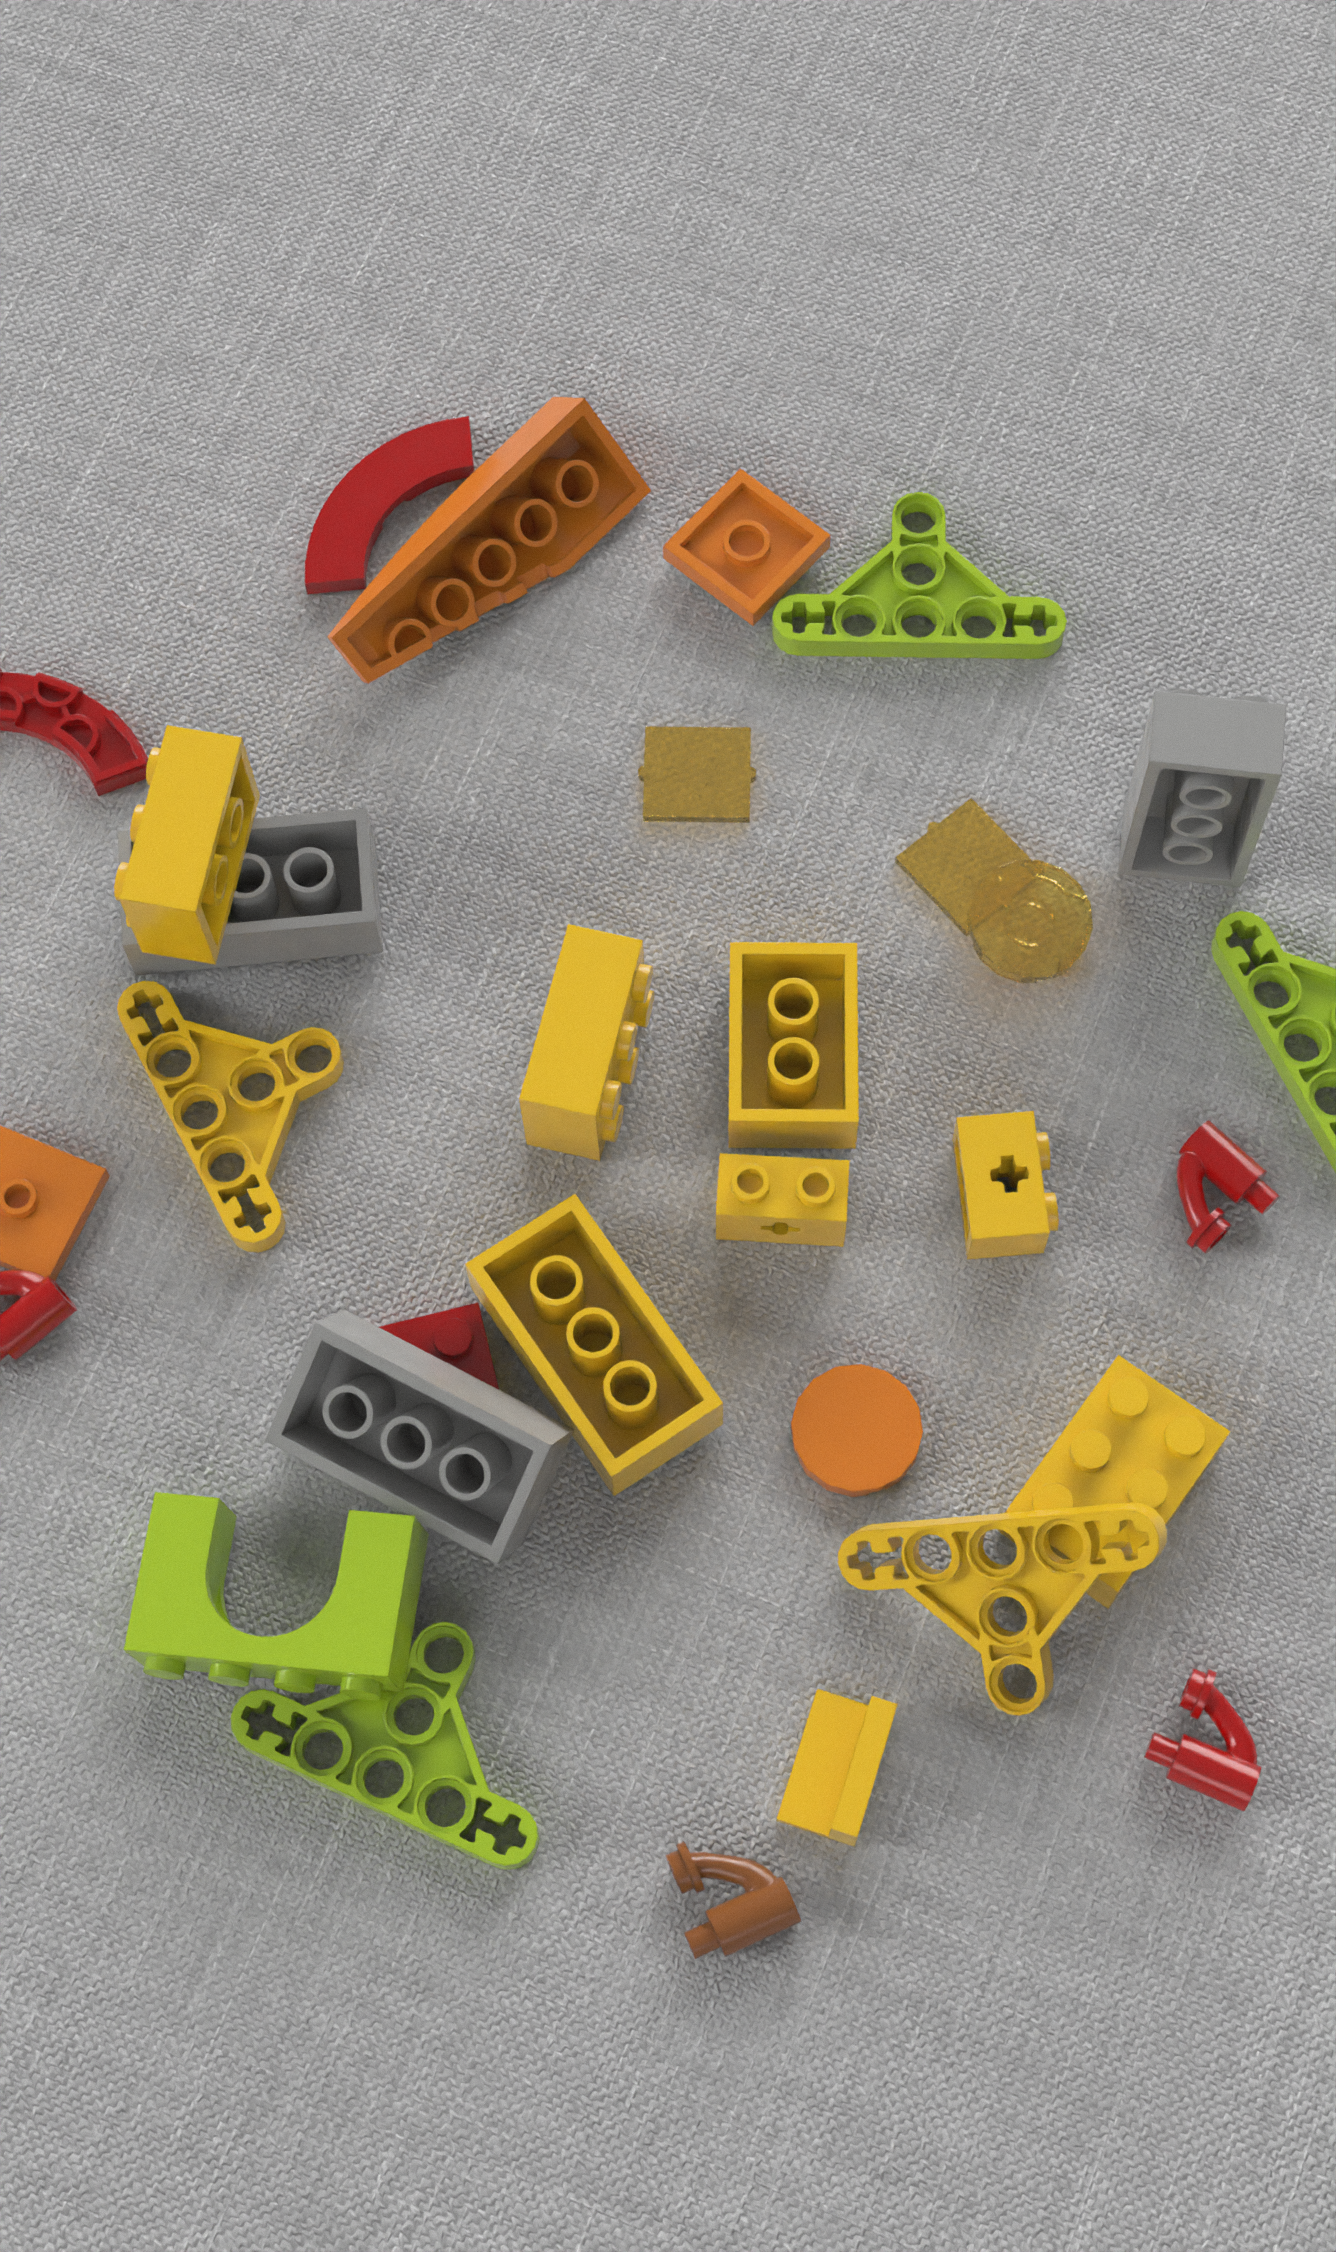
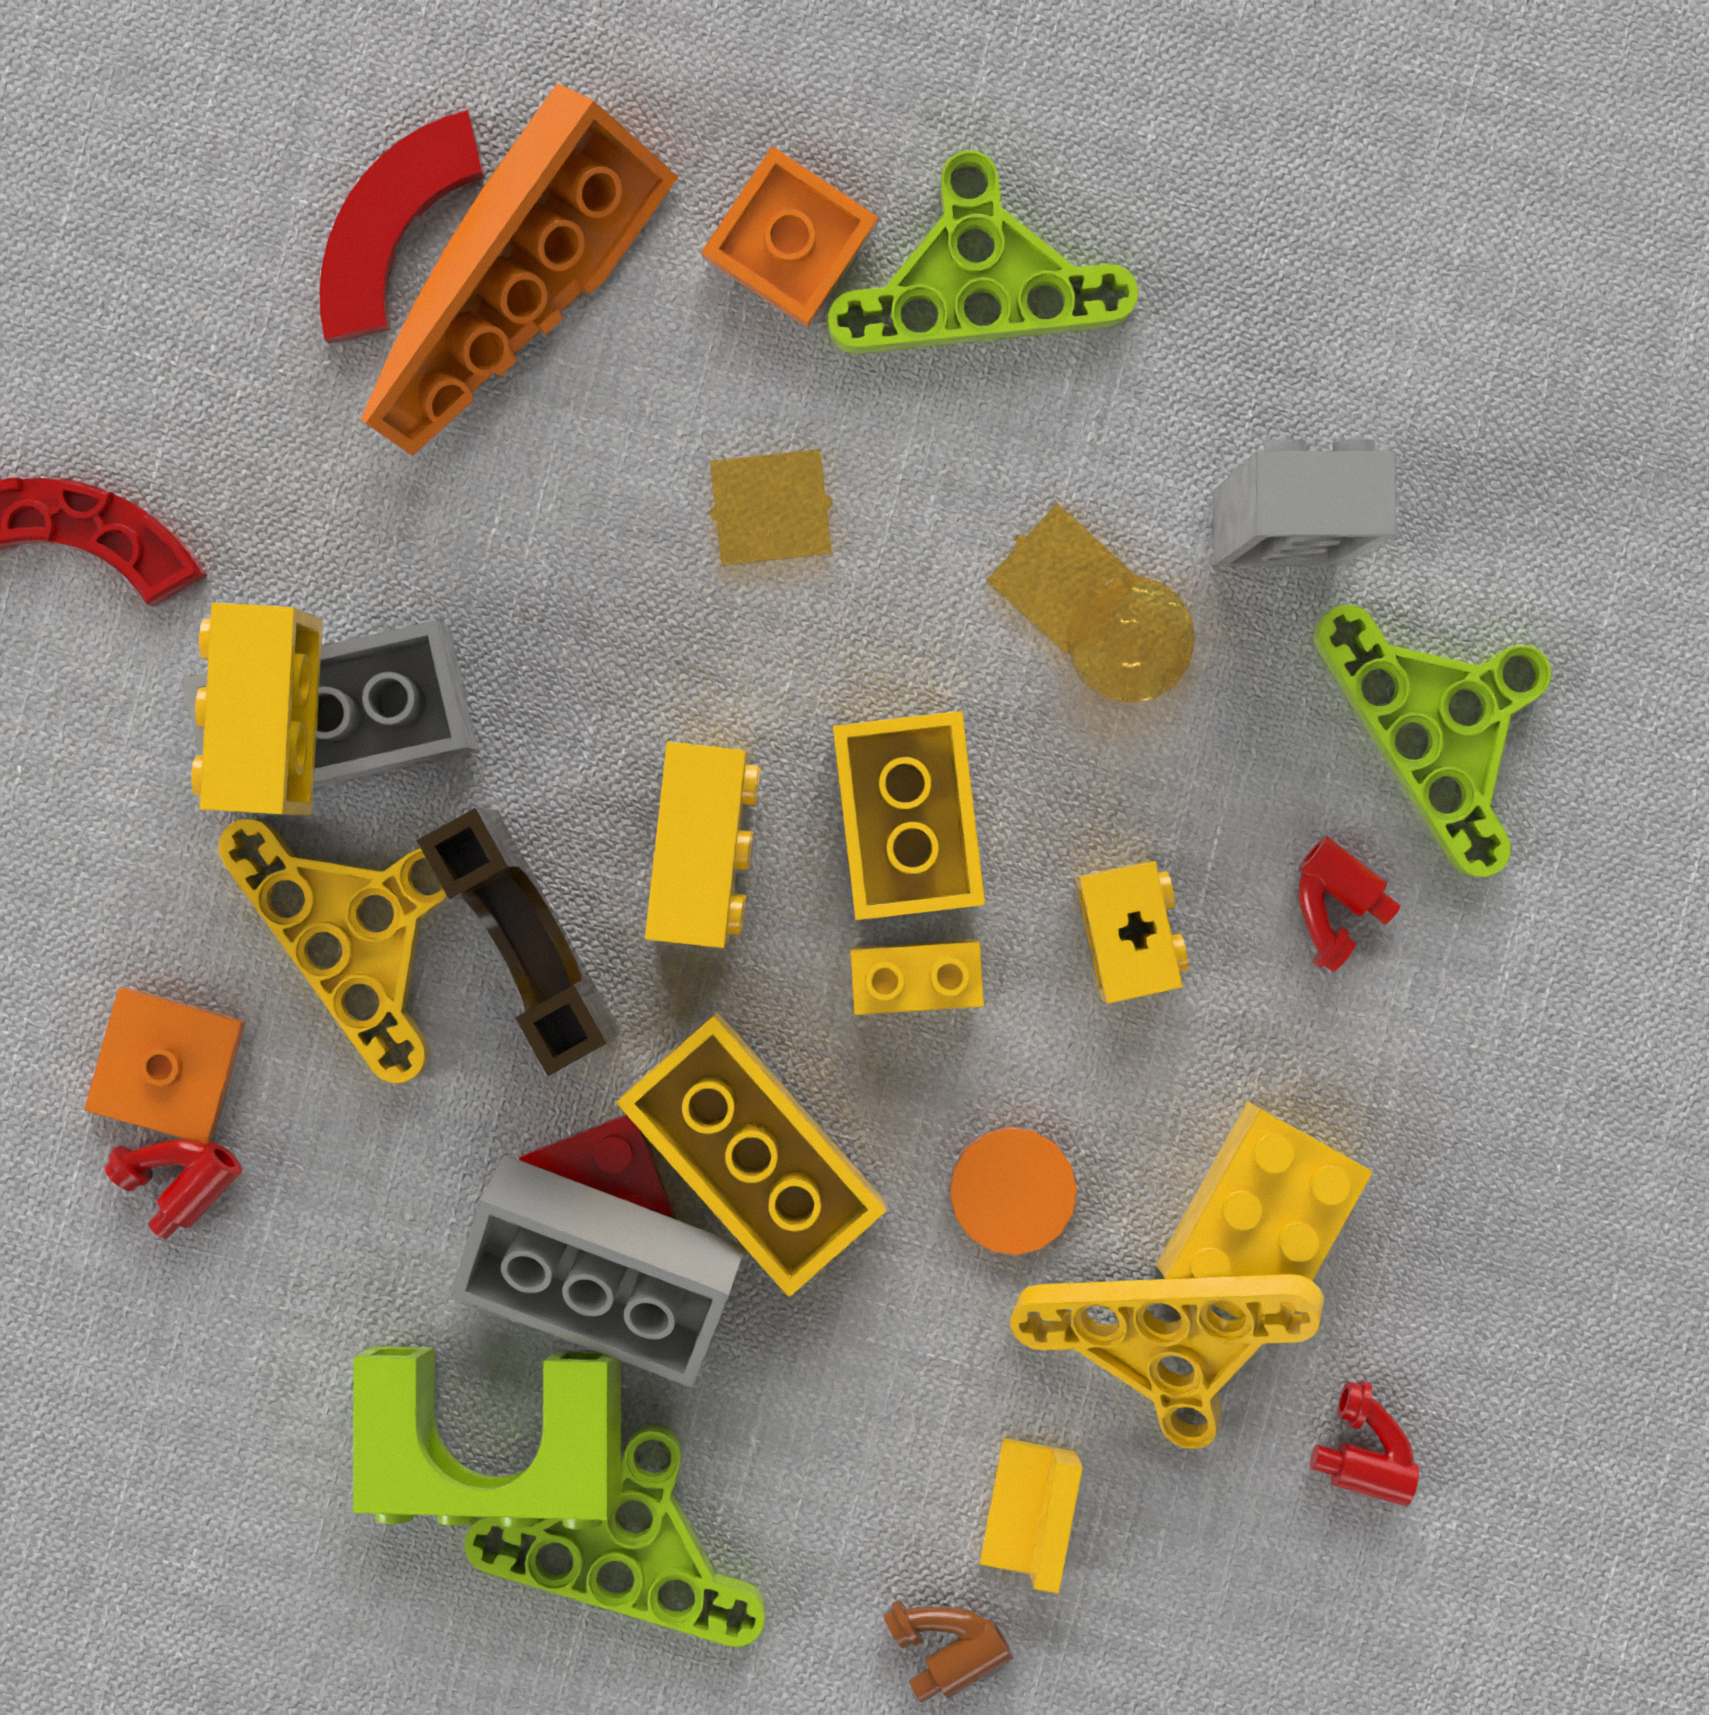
camera: 10 degrees left, 20 degrees up
none -> dark brown arch [416,808,621,1076]

